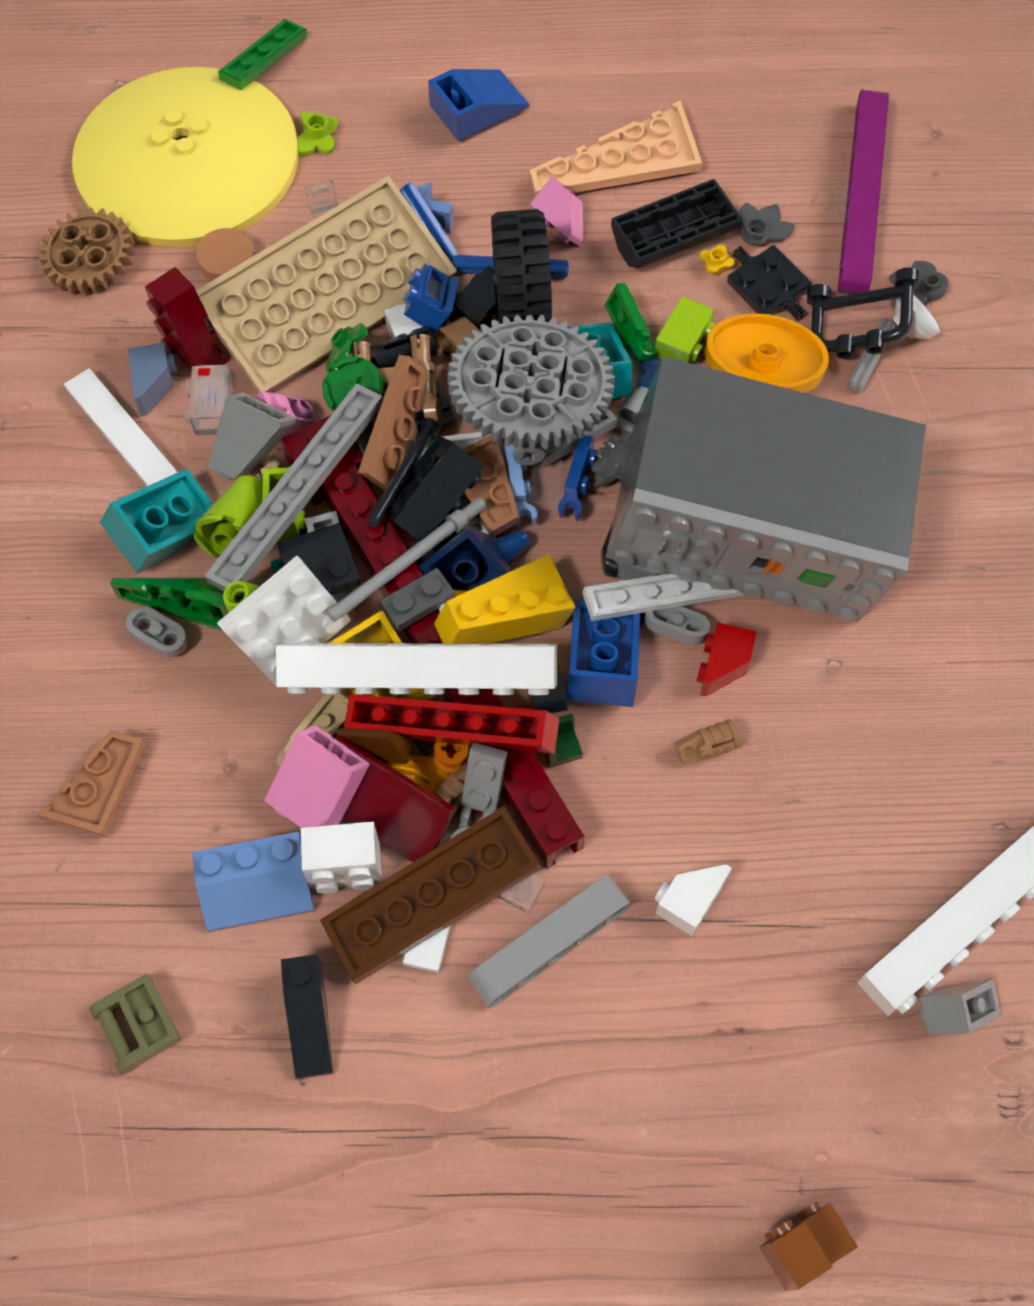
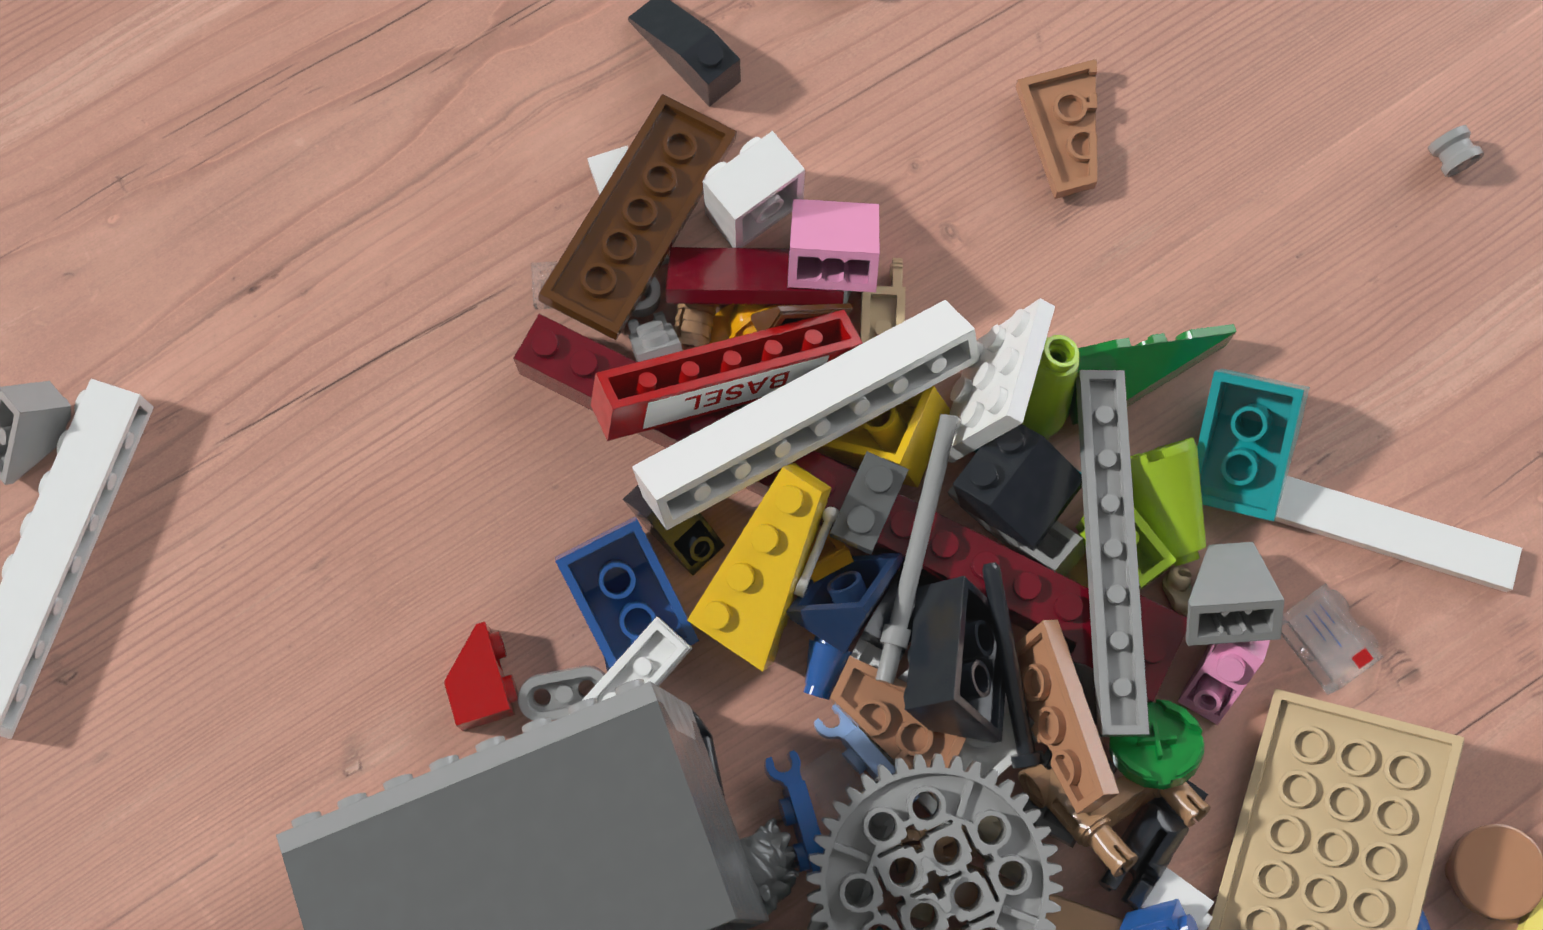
camera: 145 degrees right, 10 degrees up
light grey plate [126,606,188,657] -> none
sand blue slope [128,342,177,416] -> none
dark red wedge [145,267,230,380] -> none
medium blue slope [192,832,314,932] -> none
green plate [326,323,368,373] -> none
light grey beam [467,875,631,1009] -> none
dark green panel [545,714,583,768] -> none
white slope [654,864,732,936] -> none
medium nougat hinge [675,719,741,764] -> none
dark orange brick [759,1202,858,1291] -> none

